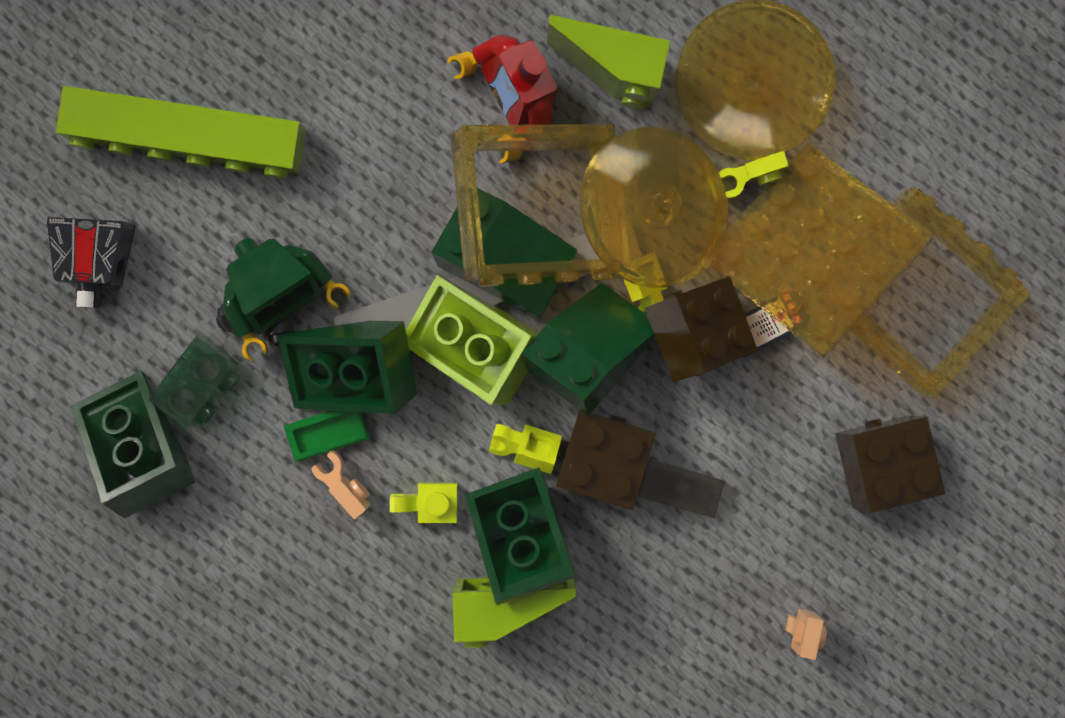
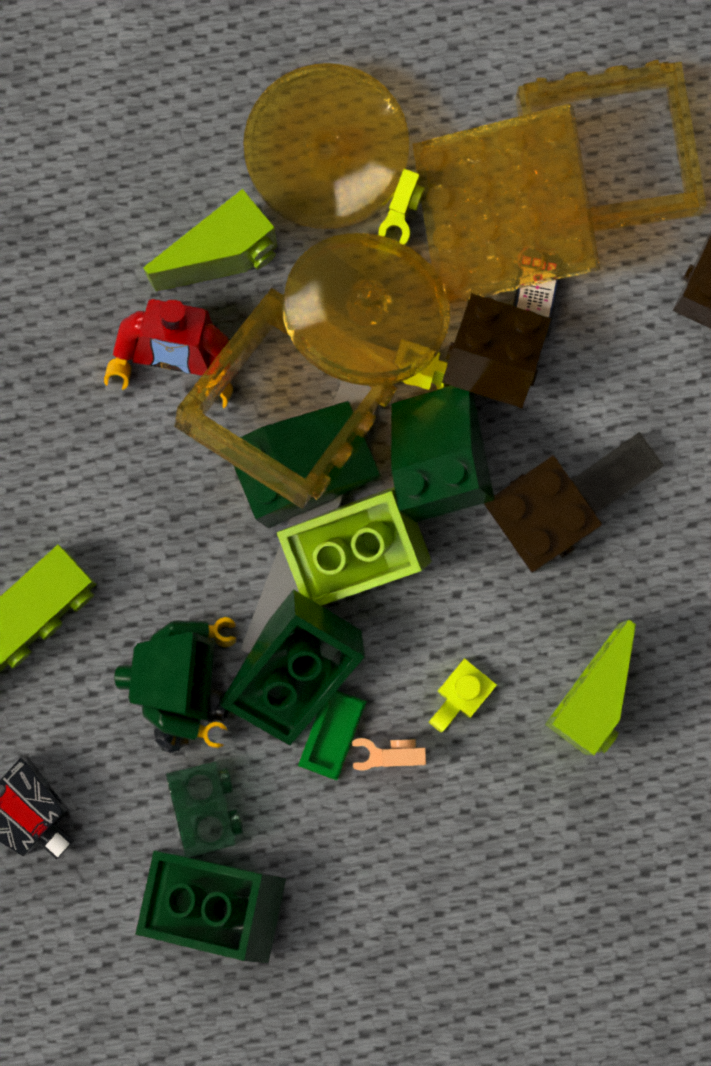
camera: 50 degrees left, 5 degrees down
dark green slope [465,467,576,606] -> none
neon yellow plate [488,424,562,474] -> none

